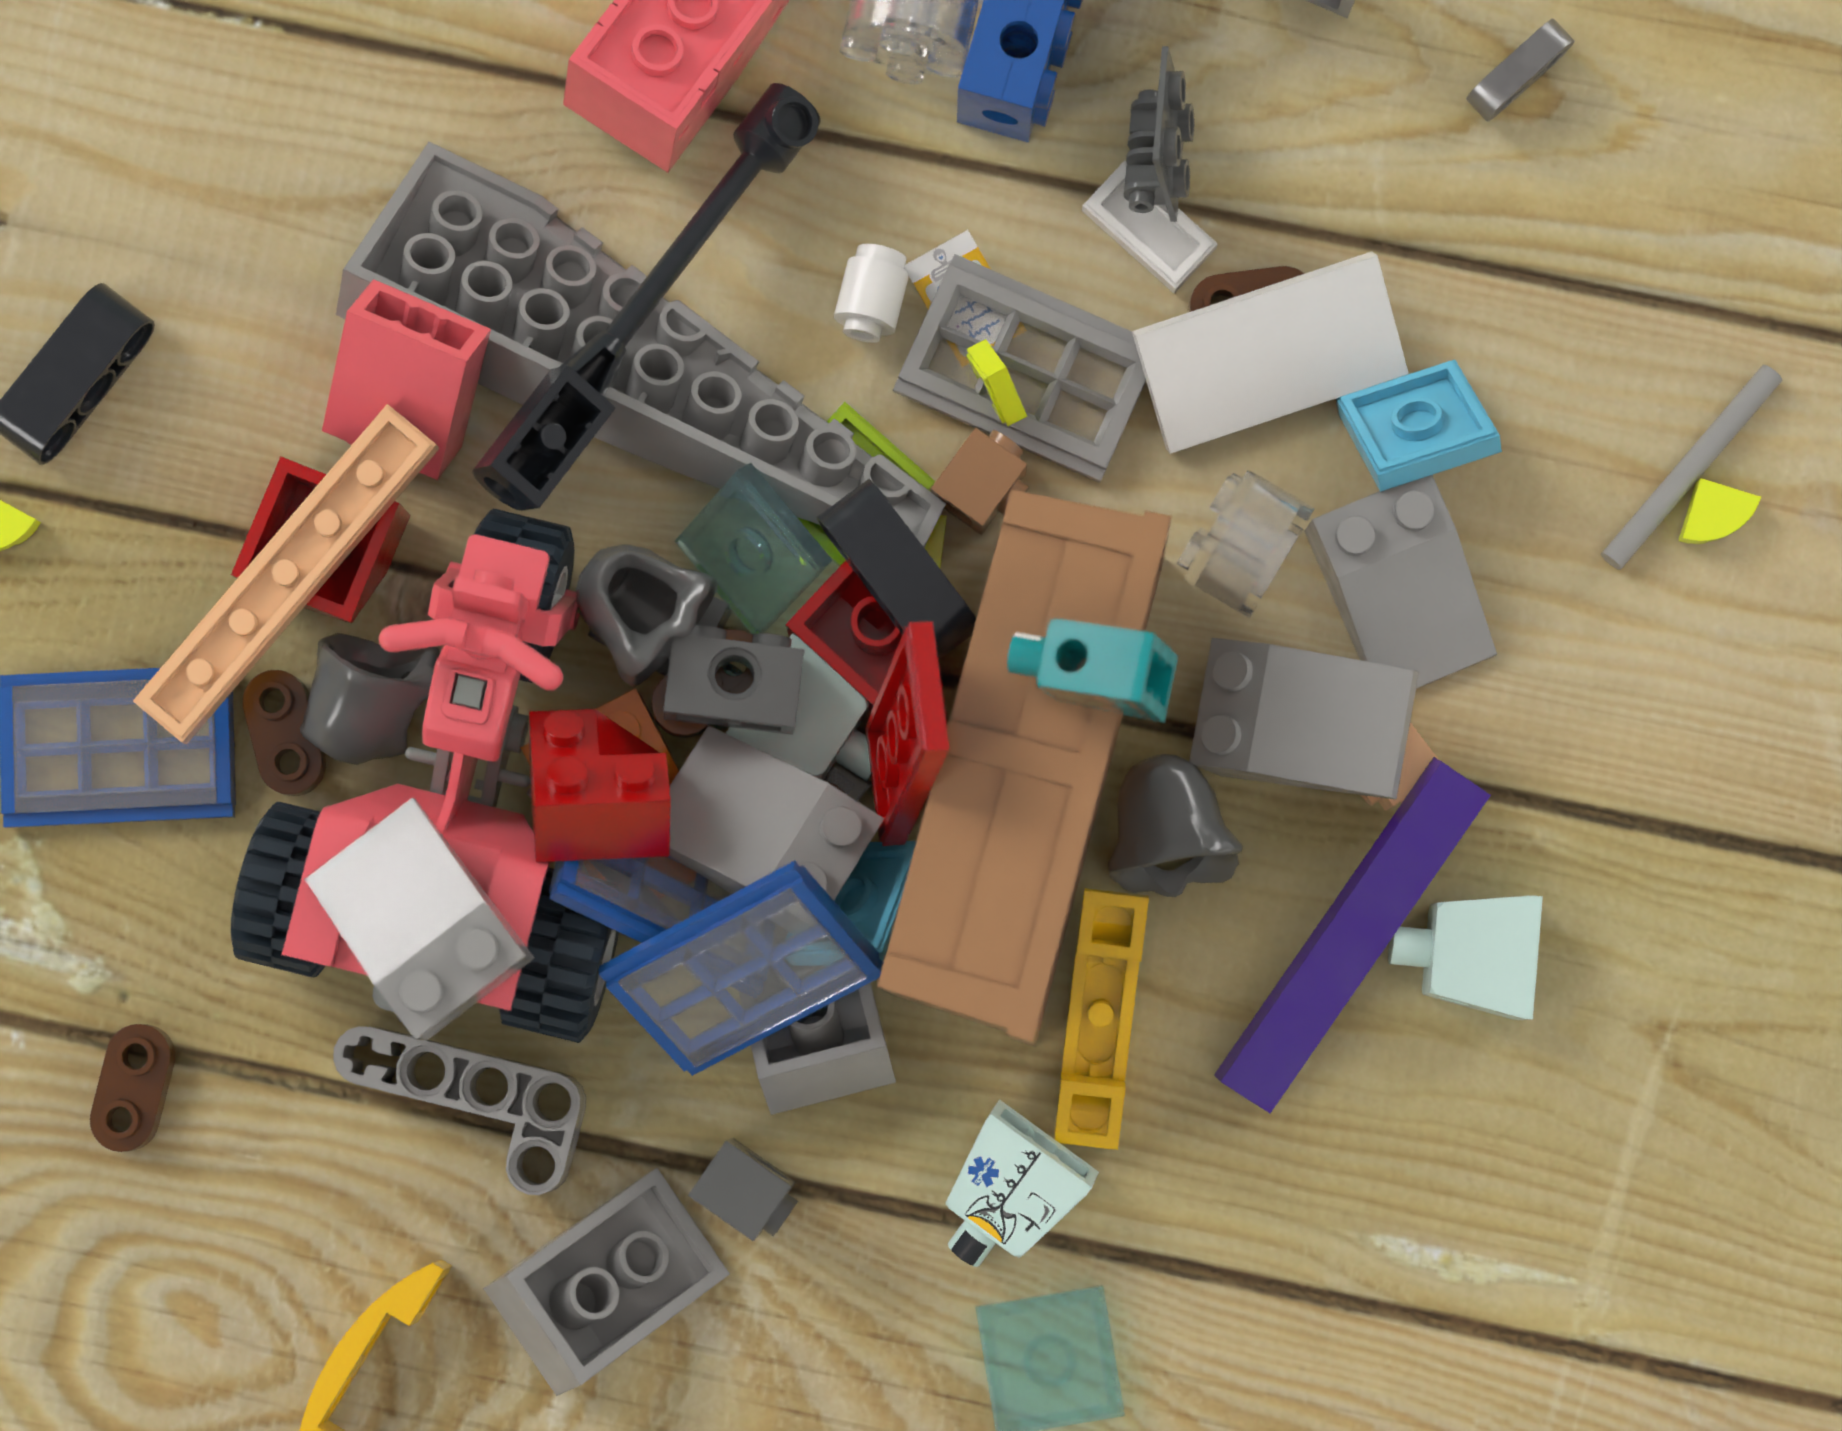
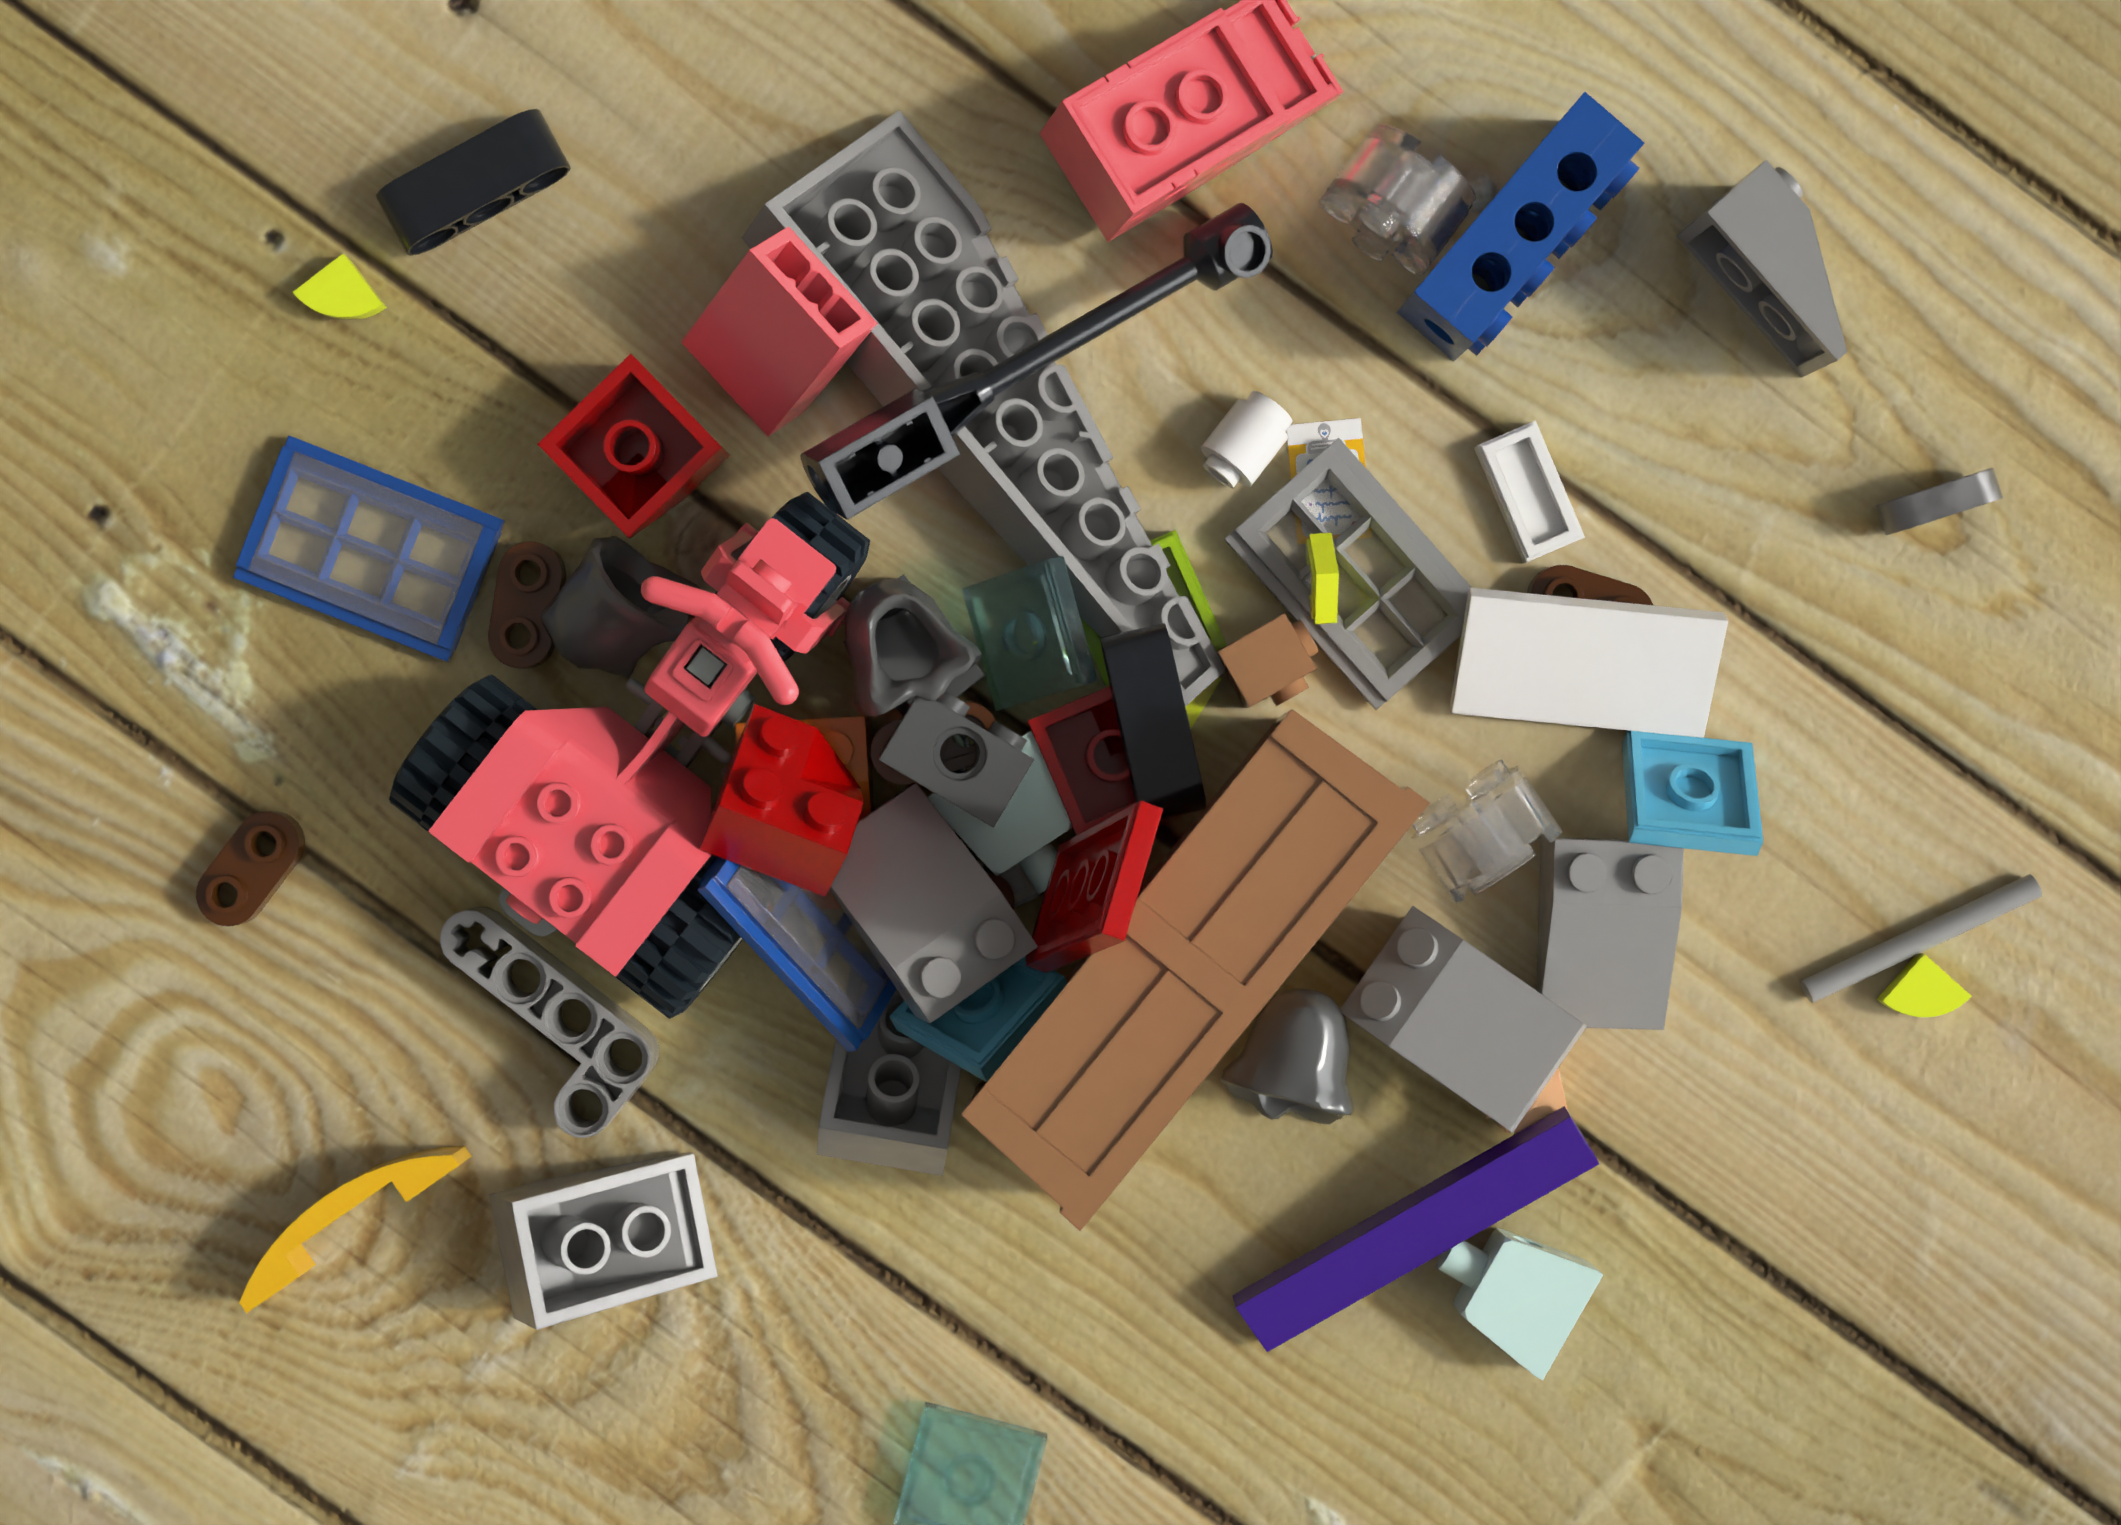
camera: 25 degrees right, 5 degrees up
light nougat tile [133,404,440,745] -> none
slope [305,797,535,1040] -> none
clear piece [599,860,884,1076] -> none
dark grey brick [688,1138,798,1241] -> none
light aqua torso [945,1099,1099,1267] -> none
teal torso [1007,618,1178,722] -> none
yellow slope [1054,888,1149,1150] -> none
dark grey hinge [1123,46,1195,222] -> none

